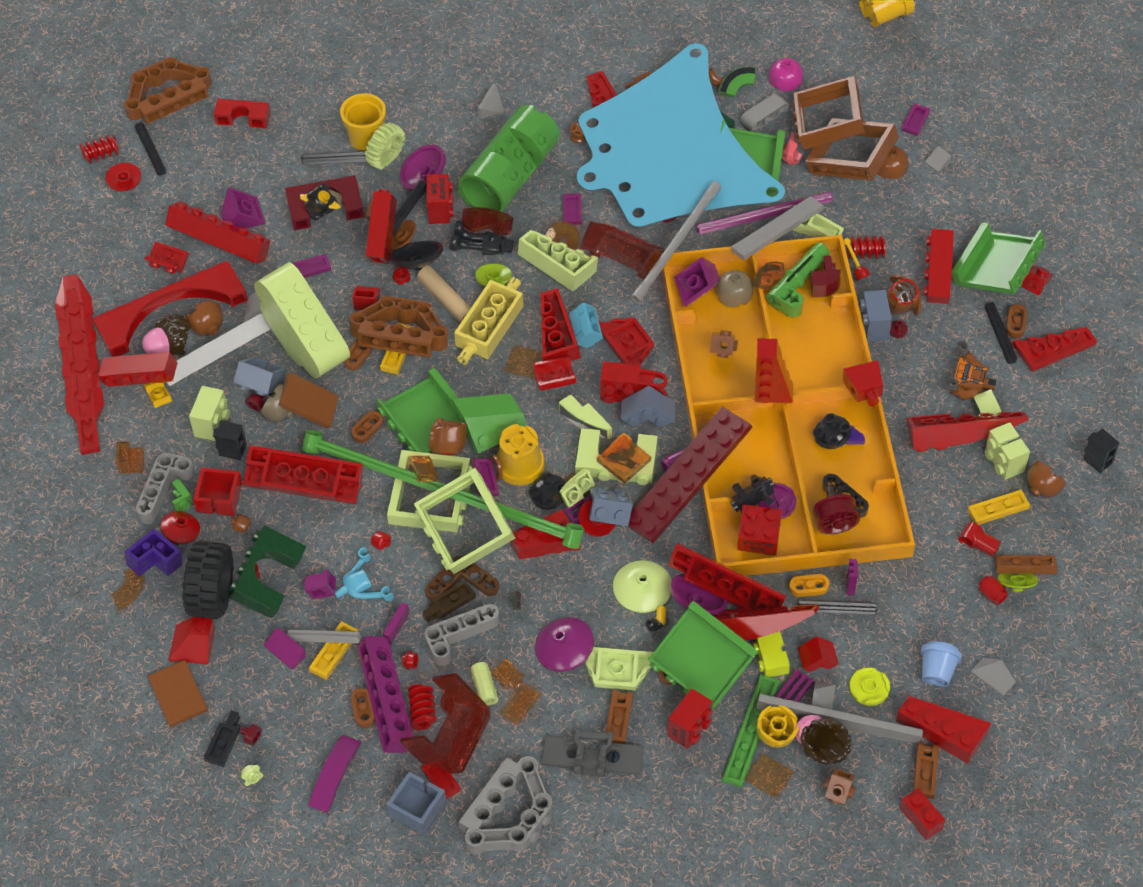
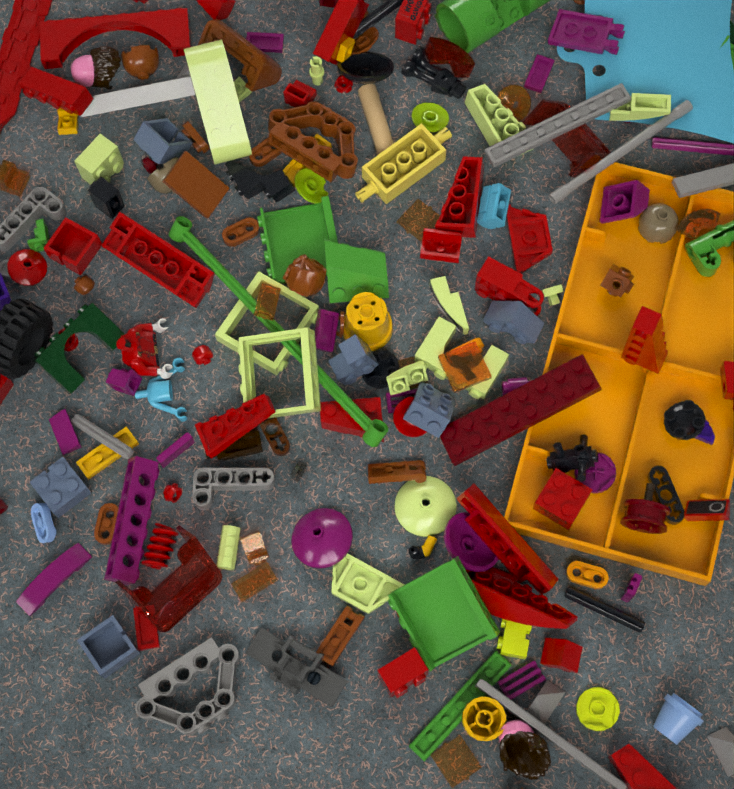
camera: 25 degrees right, 15 degrees up
none -> sand blue piece [30,457,91,518]
none -> light blue plate [31,503,56,543]
none -> red torso [116,318,173,379]
none -> dark orange plate [181,121,210,154]
none -> red wing [195,394,276,458]
none -> dark orange windscreen [198,19,282,92]
none -> black arch [225,161,296,203]
none -> lime dish [294,168,328,204]
none -> yellowish green pin [309,56,324,86]
none -> sand blue brick [328,334,379,385]
none -> yellow tile [336,37,355,63]
none -> dark orange plate [368,460,427,484]
none -> light grey tile [484,83,631,168]
none -> yellowish green tile [541,284,564,306]
none -> magenta tile [548,9,625,55]
none -> yellowish green slope [609,93,671,121]
none -> slope [684,499,730,521]

